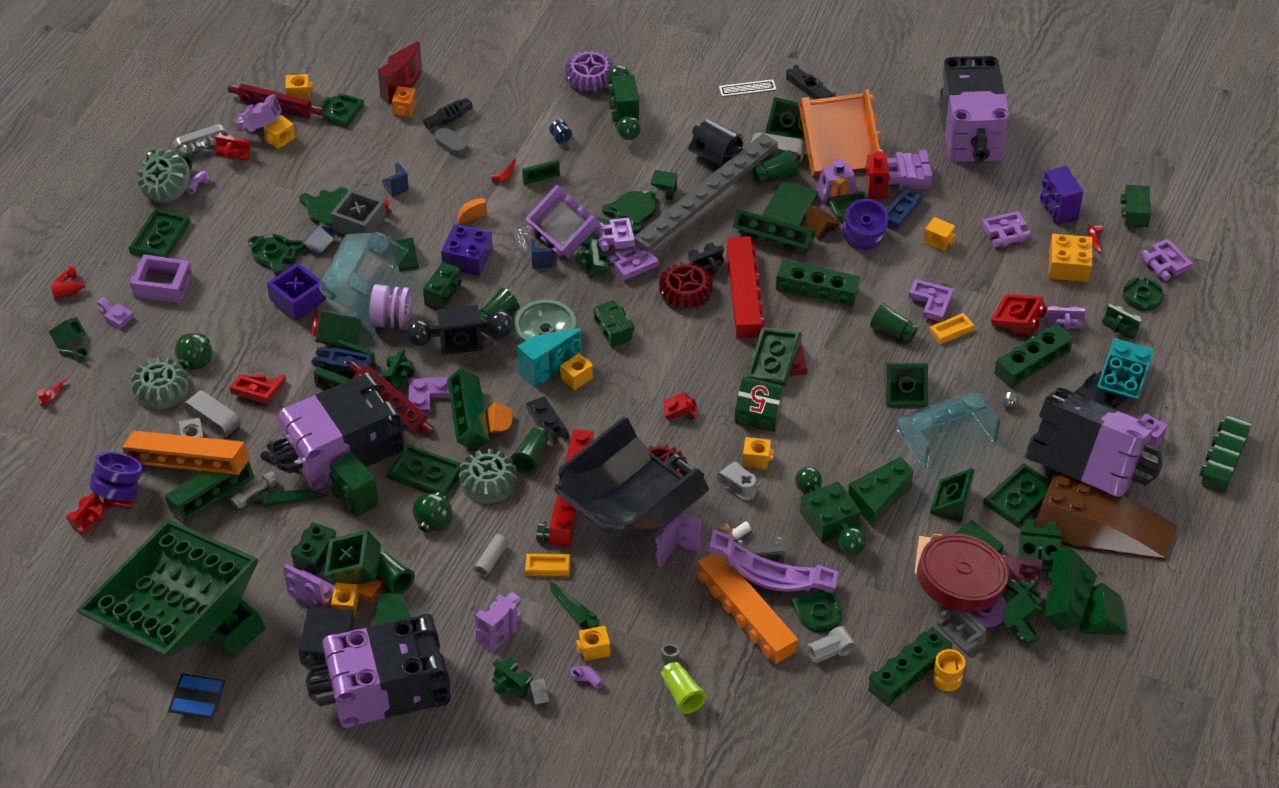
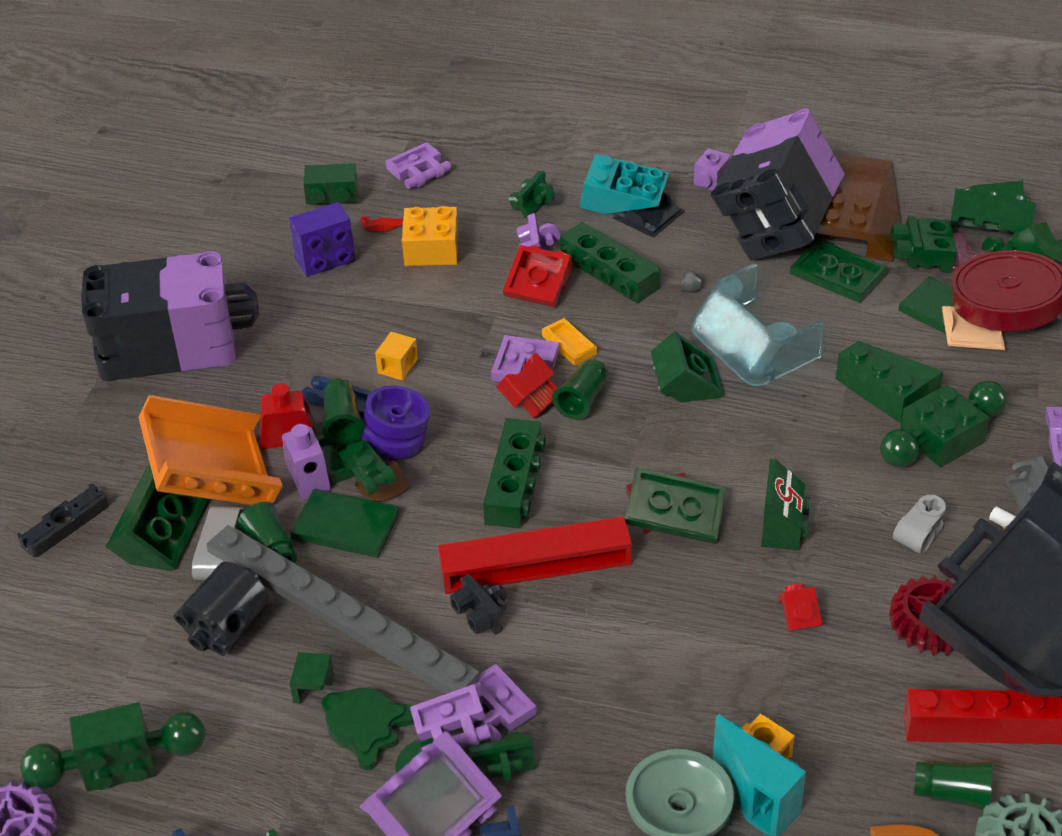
camera: 95 degrees left, 5 degrees down
black hinge [526,396,570,445] -> none
dark green brick [593,300,635,347] -> none
dark red gear [659,262,713,310] -> none
sticker [719,80,776,96] -> none
dark green brick [732,209,817,252] -> none
light orange brick [742,437,774,470] -> none
medium lavender hips [887,150,932,190] -> none
dark green slope [930,468,975,522] -> none
medium lavender plate [982,211,1031,248] -> none
dark green tile [1122,277,1163,311] -> none
dark green brick [1199,415,1252,492] -> none
none -> dark green plant [322,378,364,445]
none -> dark green plate [338,439,397,496]
none -> red piece [496,352,557,418]

